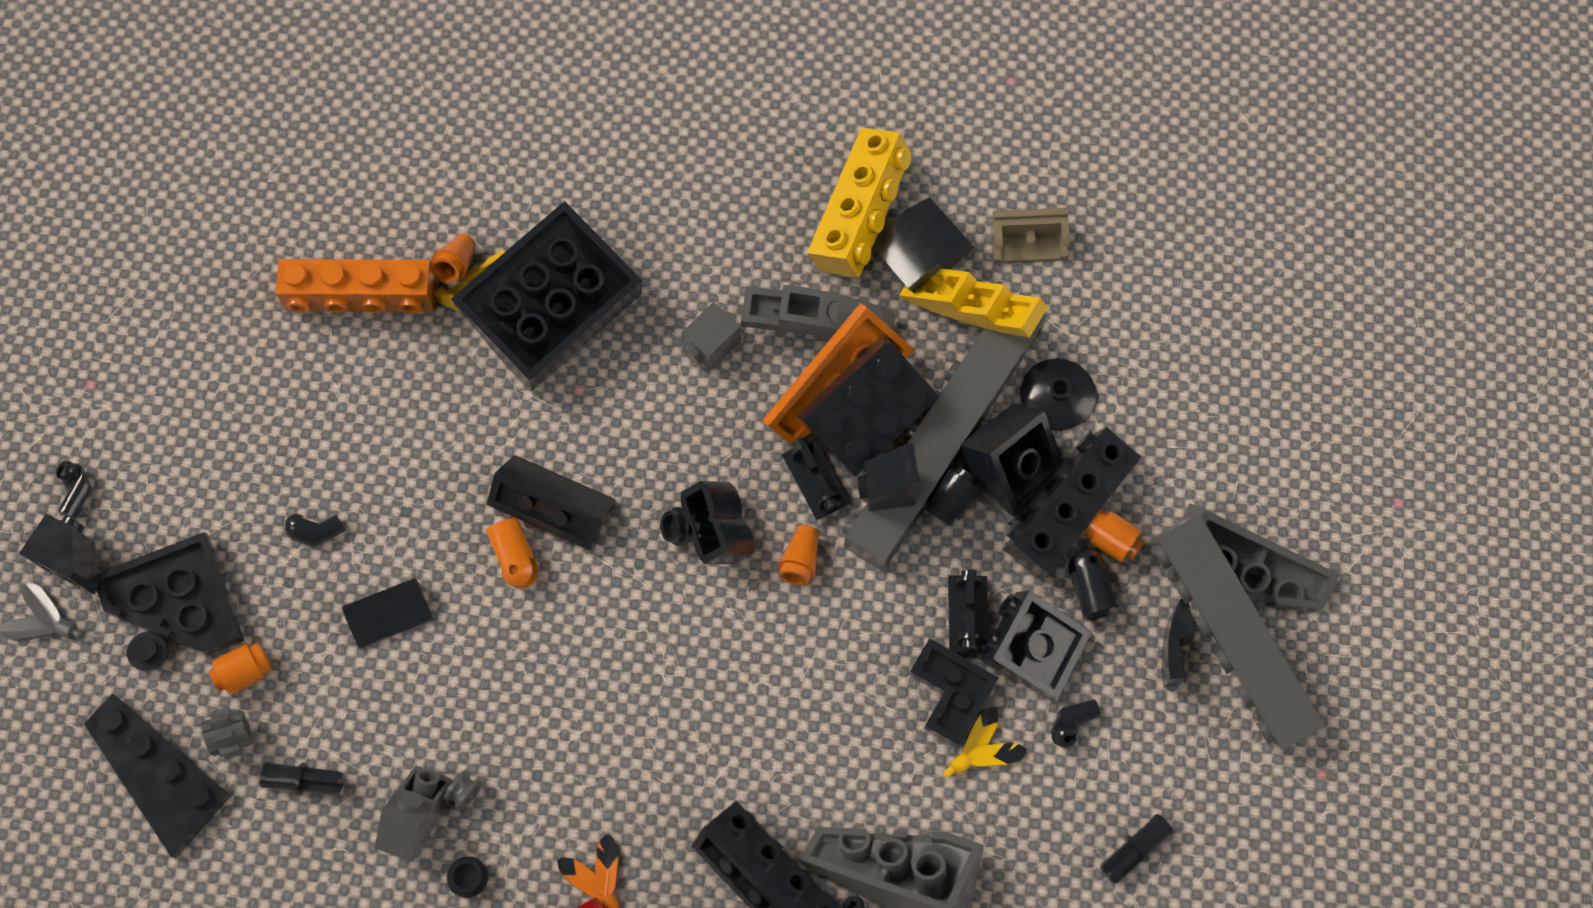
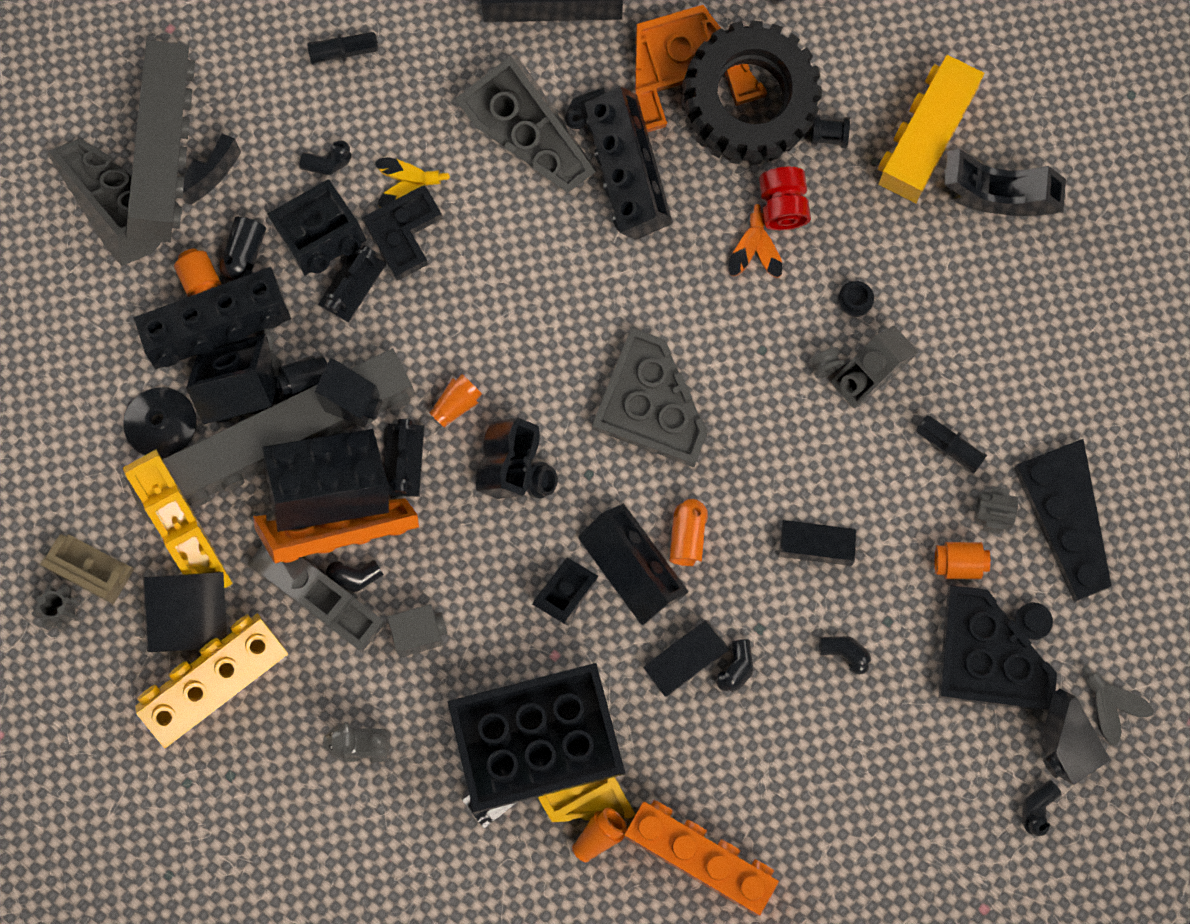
camera: 150 degrees left, 5 degrees up
none -> dark grey gear [31,584,82,632]
none -> dark grey animal [323,722,390,762]
none -> black arm [326,560,384,592]
none -> black slope [532,557,599,626]
none -> dark grey plate [592,327,708,468]
none -> black slope [643,620,730,697]
none -> black arm [716,639,753,692]

